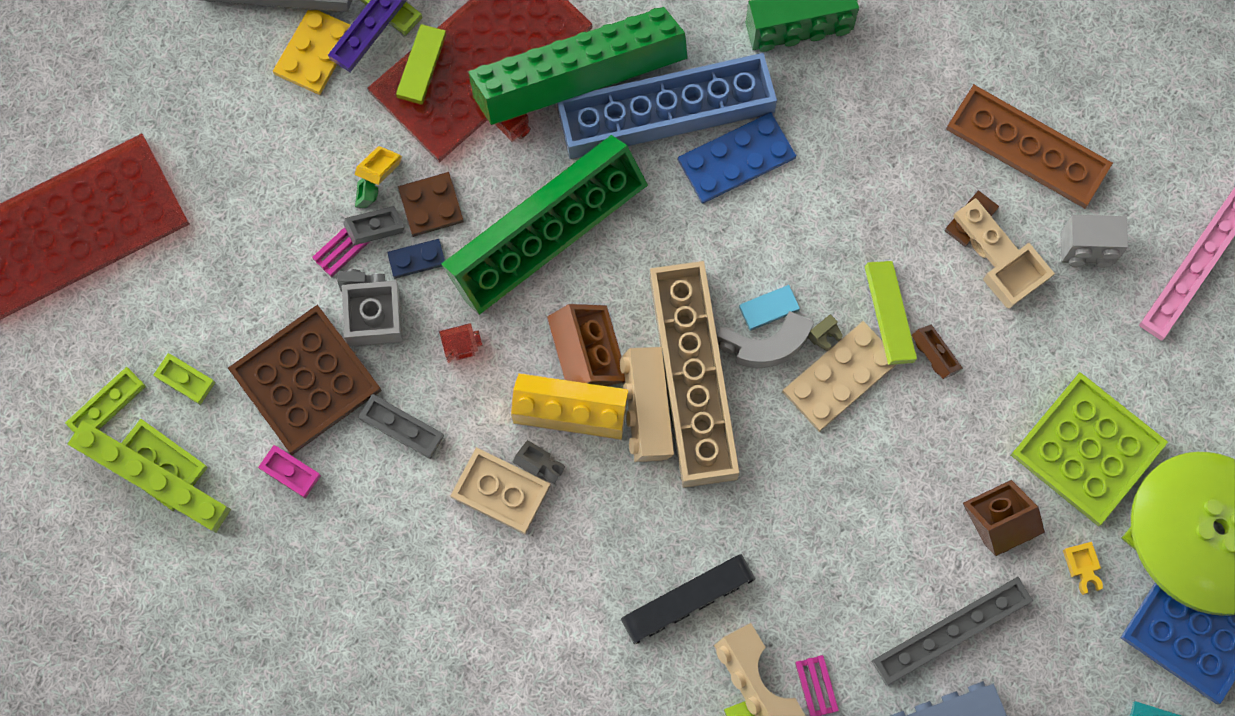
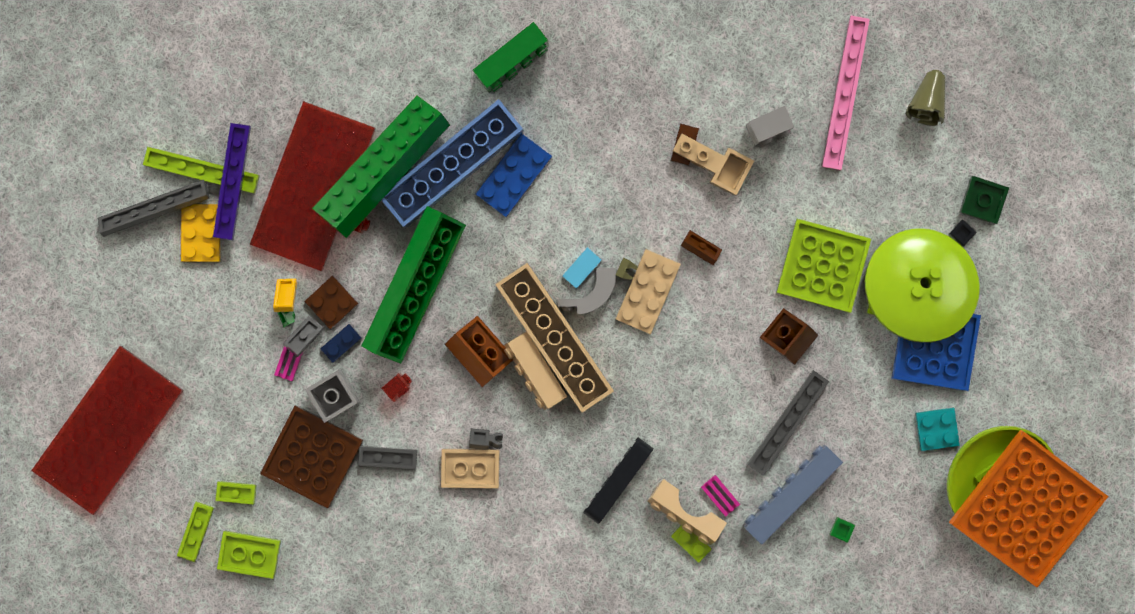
camera: 25 degrees left, 15 degrees up
lime arch [67,420,231,533] -> none
dark pink plate [258,445,321,499] -> none
dark grey plate [337,269,387,292] -> none
lime tile [396,24,446,104] -> none
yellow slope [511,373,628,440] -> none
lime tile [864,261,917,365] -> none
dark orange plate [946,84,1113,209] -> none
yellow plate [1063,541,1103,595] -> none

